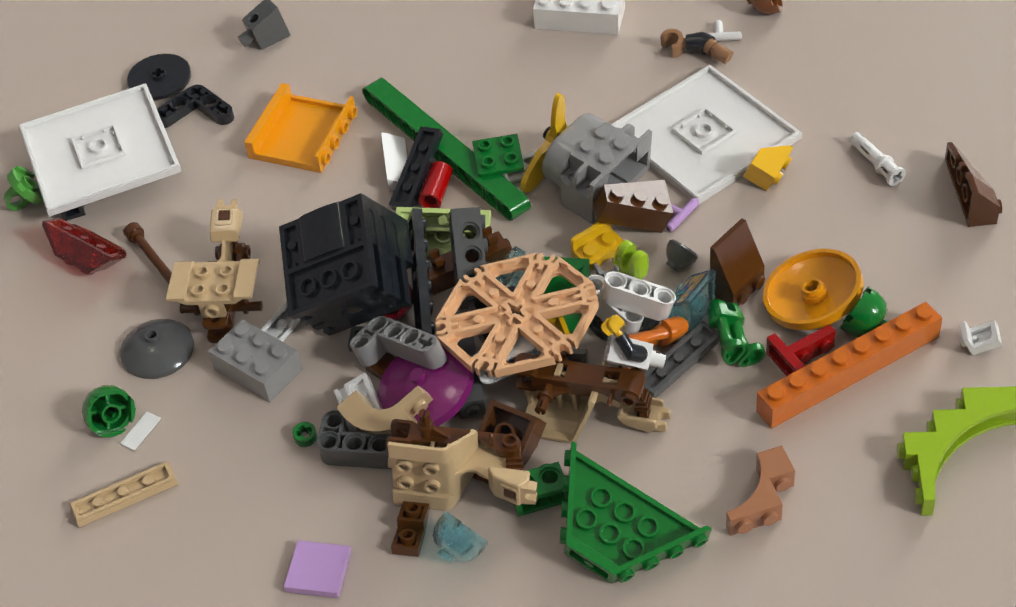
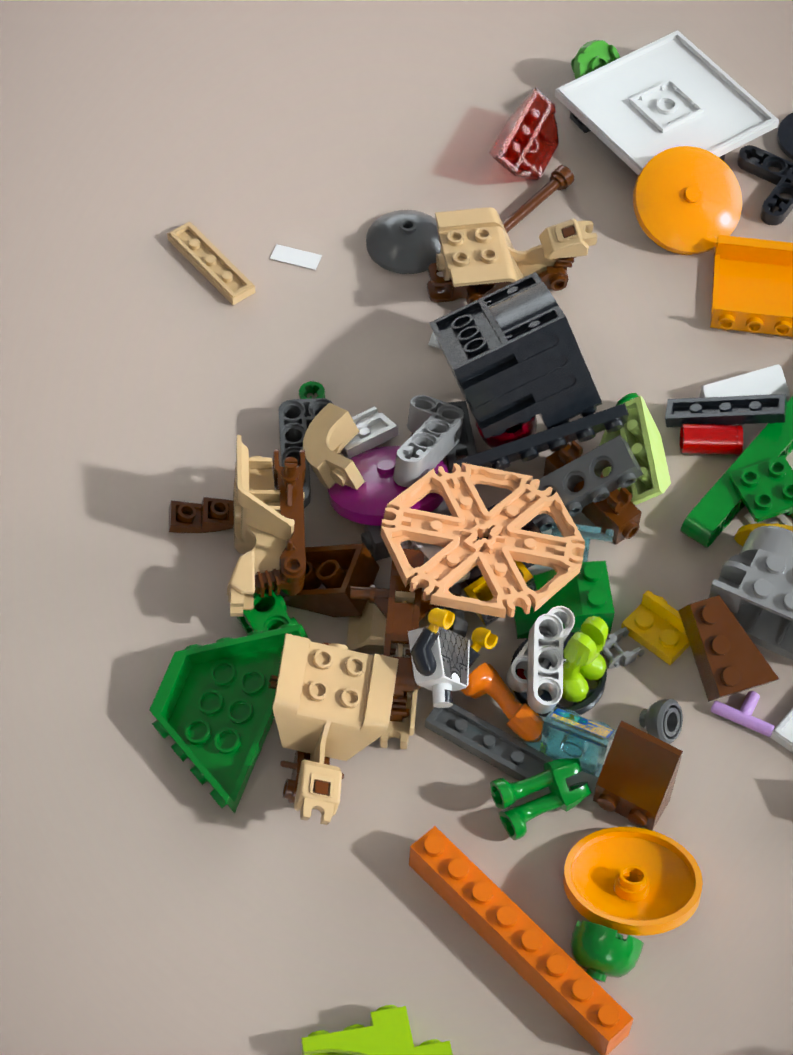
camera: 70 degrees right, 5 degrees up
green cylinder [82,385,136,437] -> none
light grey brick [208,319,303,402] -> none
lavender tile [284,540,352,598] -> none
clear light blue cylinder [432,511,488,563] -> none
nougat arch [726,445,795,536] -> none
red bracket [766,324,836,376] -> none
none -> tan piece [268,633,399,825]
none -> light orange dish [633,146,742,255]

